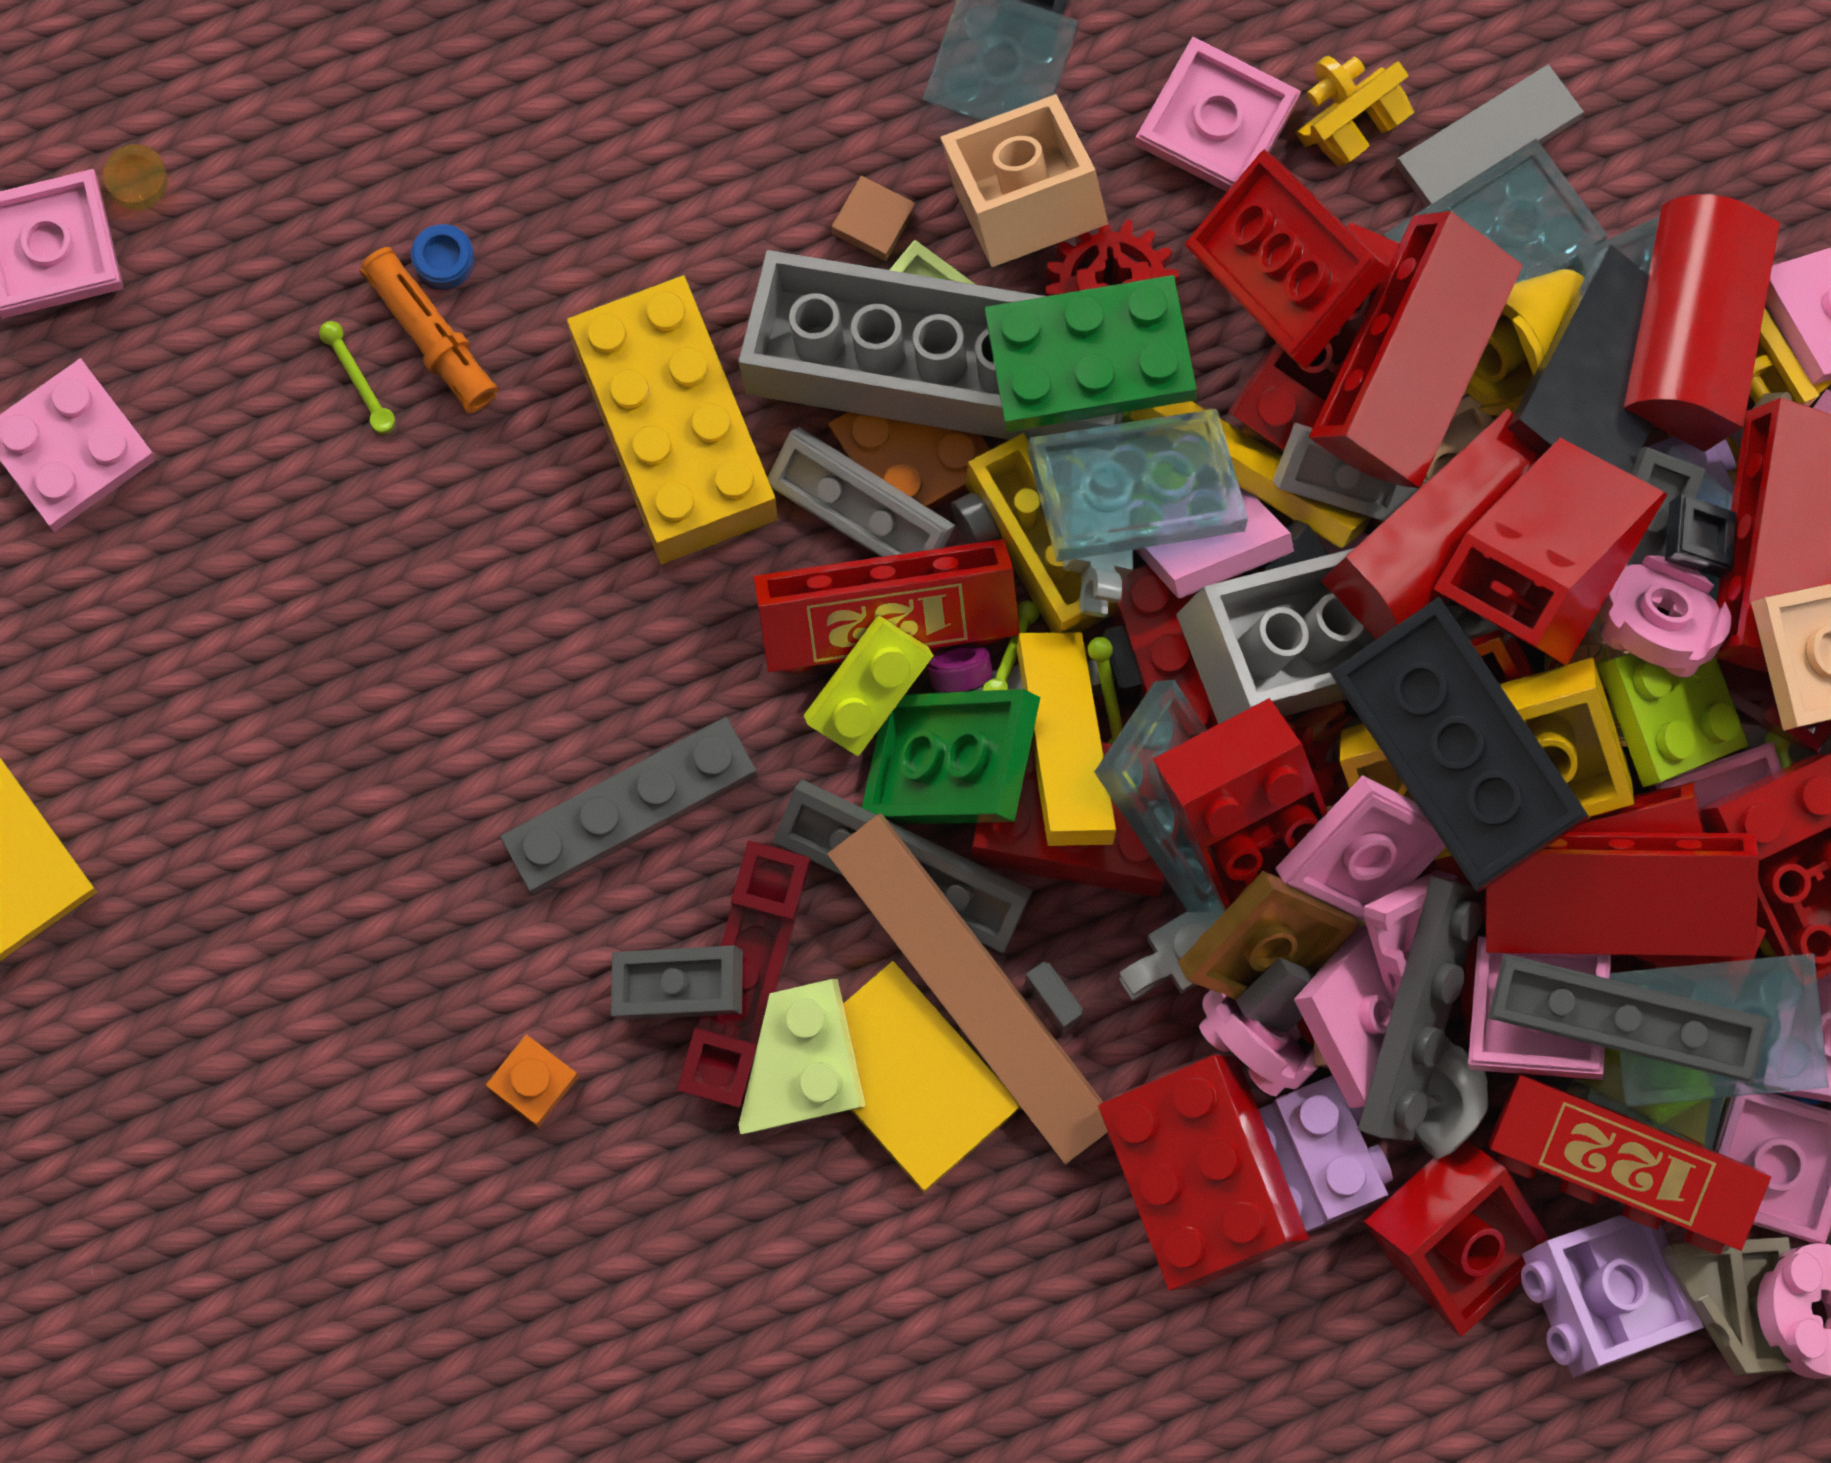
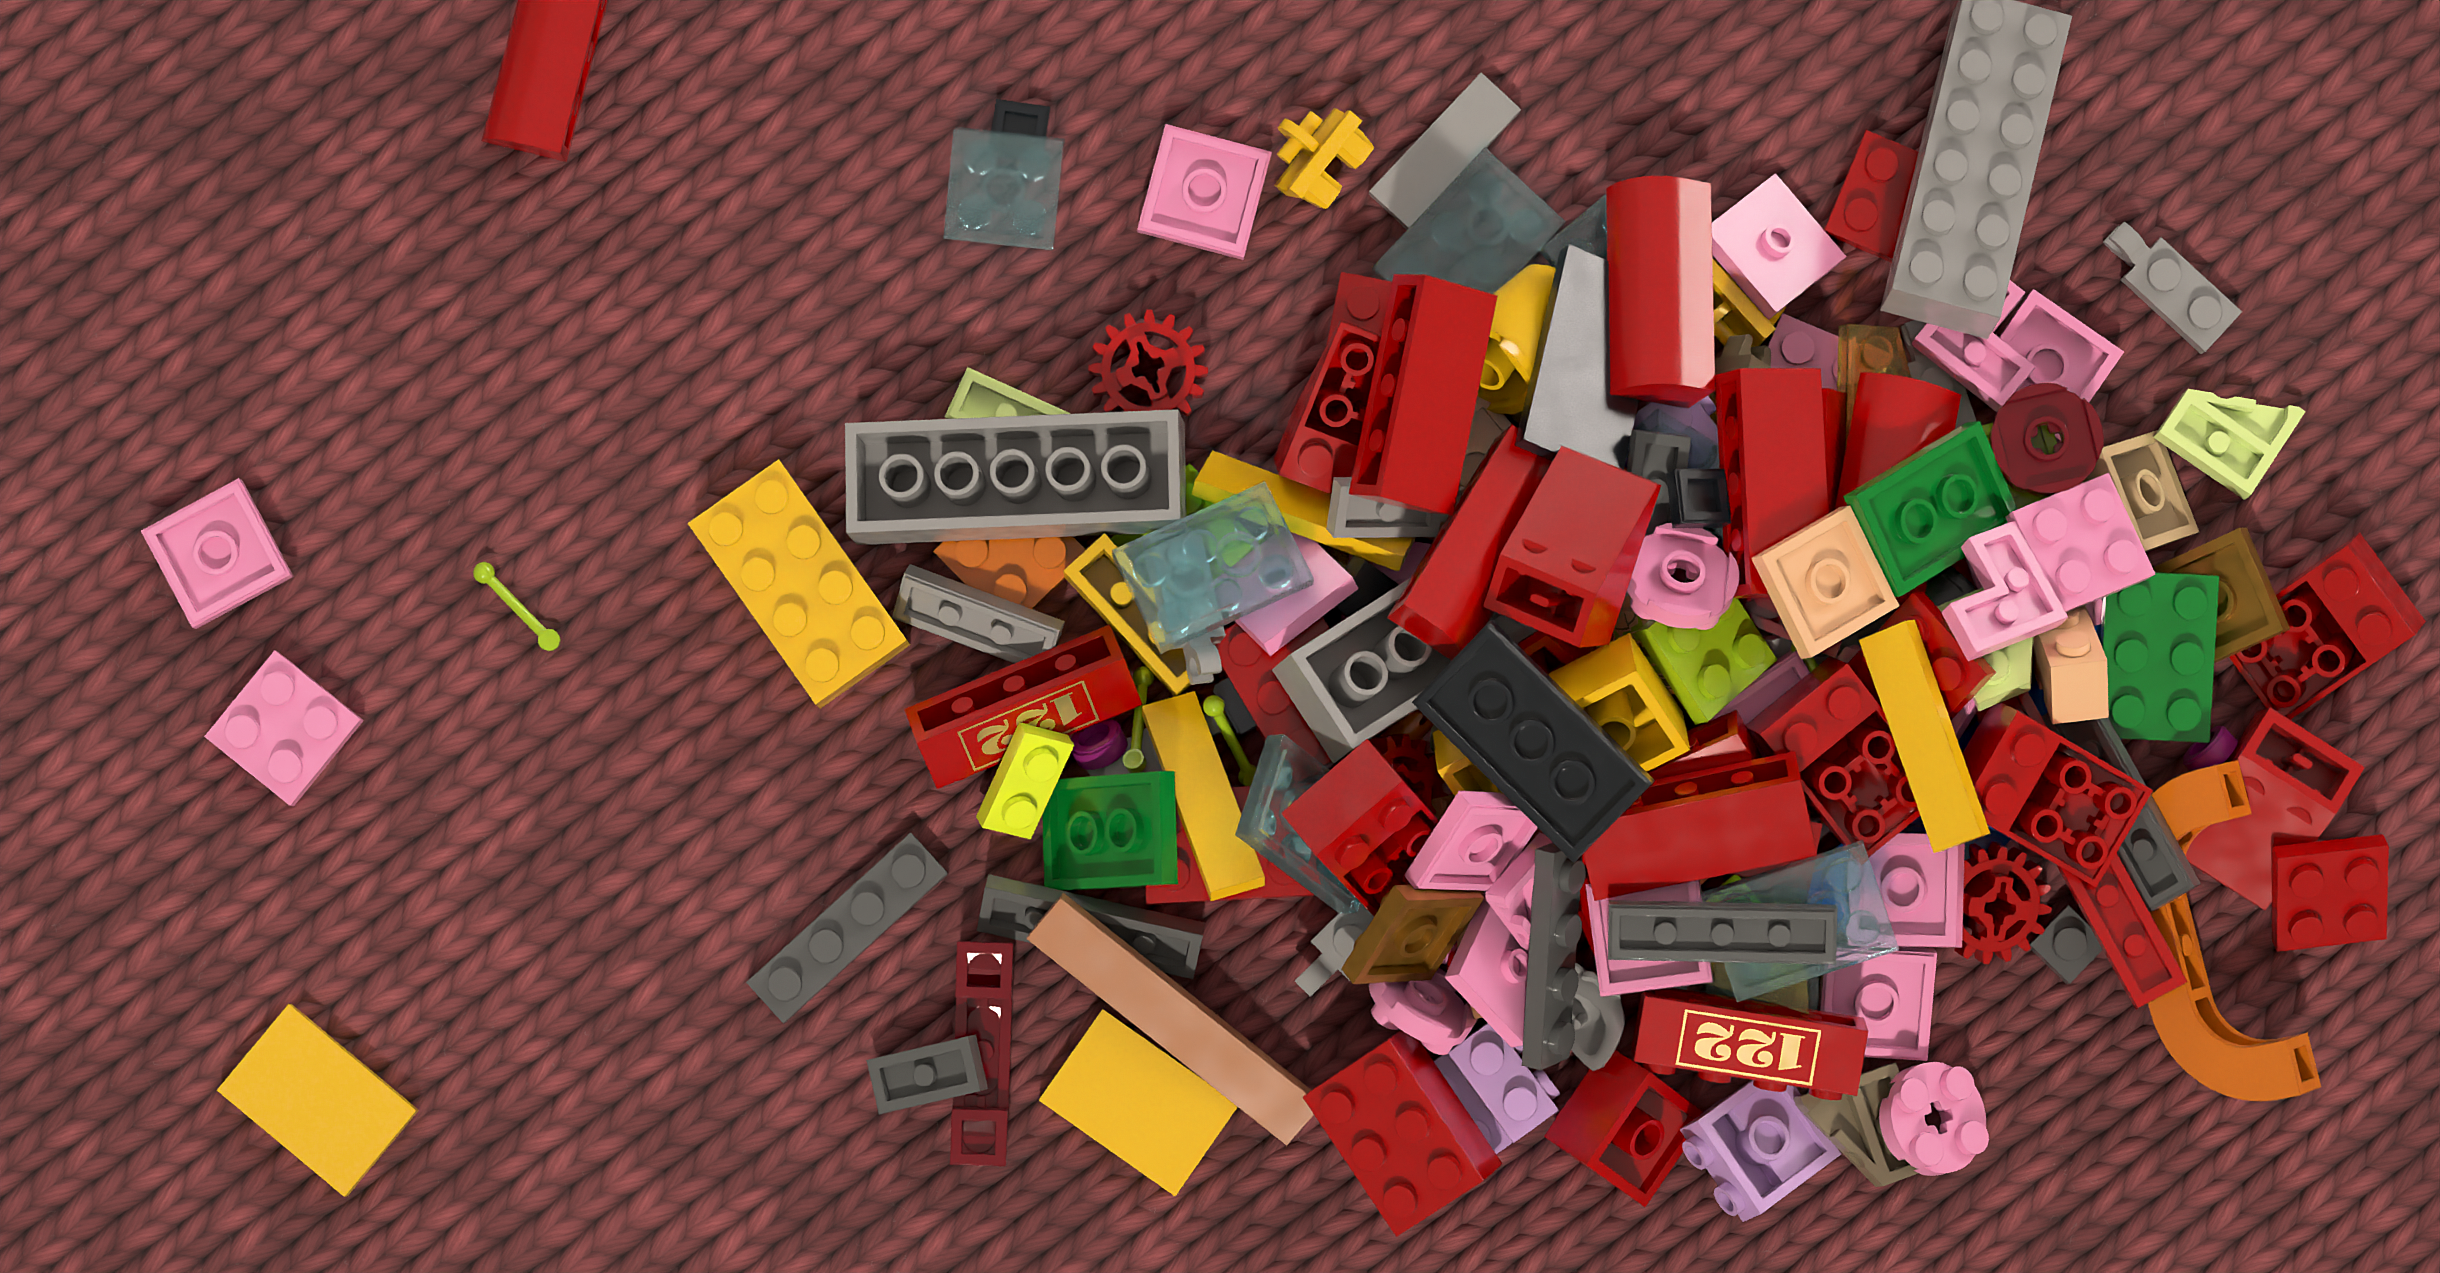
camera: 15 degrees left, 10 degrees up
clear yellow tile [103,144,168,210] -> none
orange pin [359,247,499,414] -> none
blue tile [411,224,475,290] -> none
orange plate [486,1034,579,1128] -> none
yellowish green wing [739,979,866,1134] -> none
nougat tile [832,175,915,261] -> none
light nougat brick [940,94,1108,267] -> none
dark grey tile [951,492,1002,544] -> none
green plate [985,275,1197,432] -> none
dark grey tile [1024,961,1083,1038] -> none
red tile [1185,149,1390,368] -> none
dark grey tile [1236,958,1317,1033] -> none

